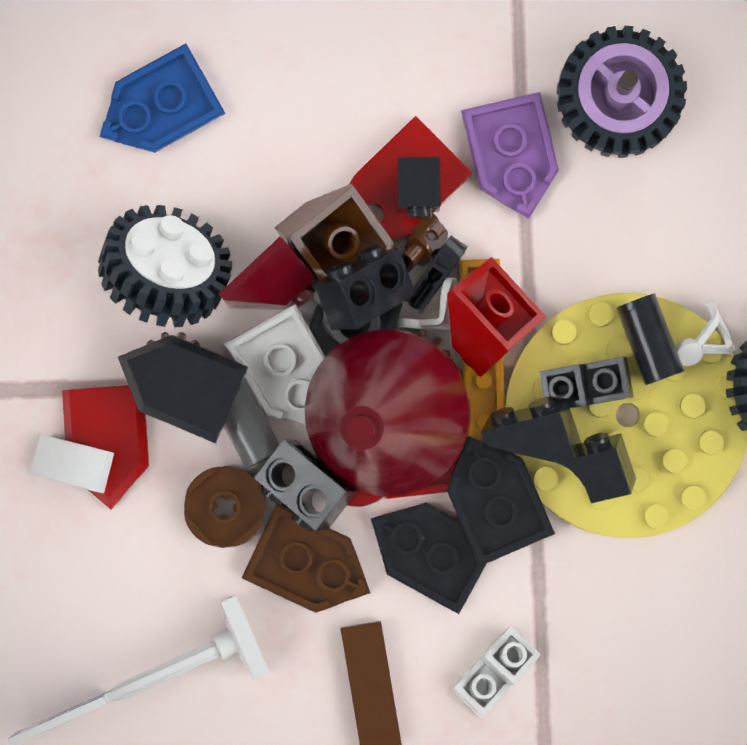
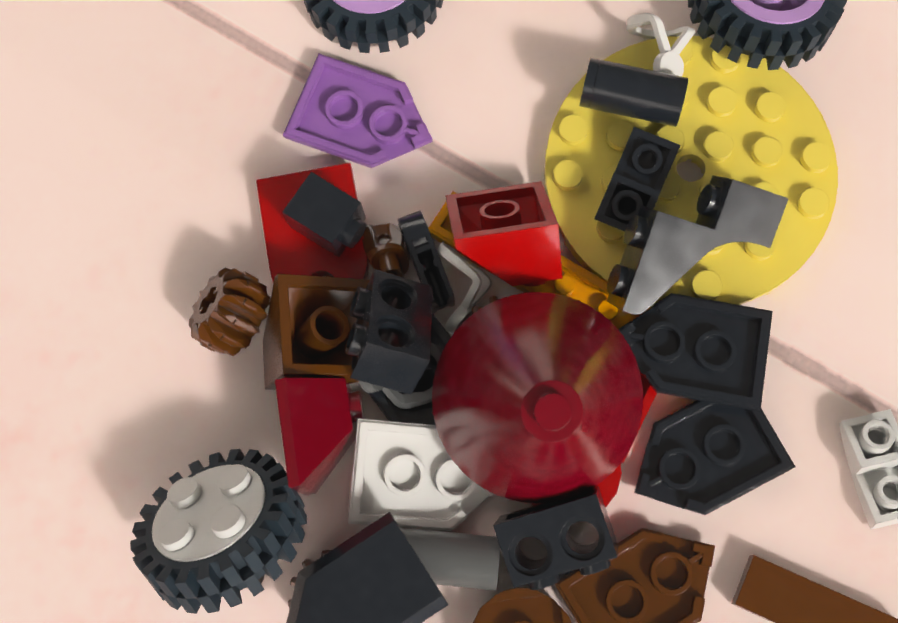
camera: 50 degrees left, 10 degrees down
blue tile [99,43,226,153] -> none
none -> reddish brown gear [189,267,270,356]

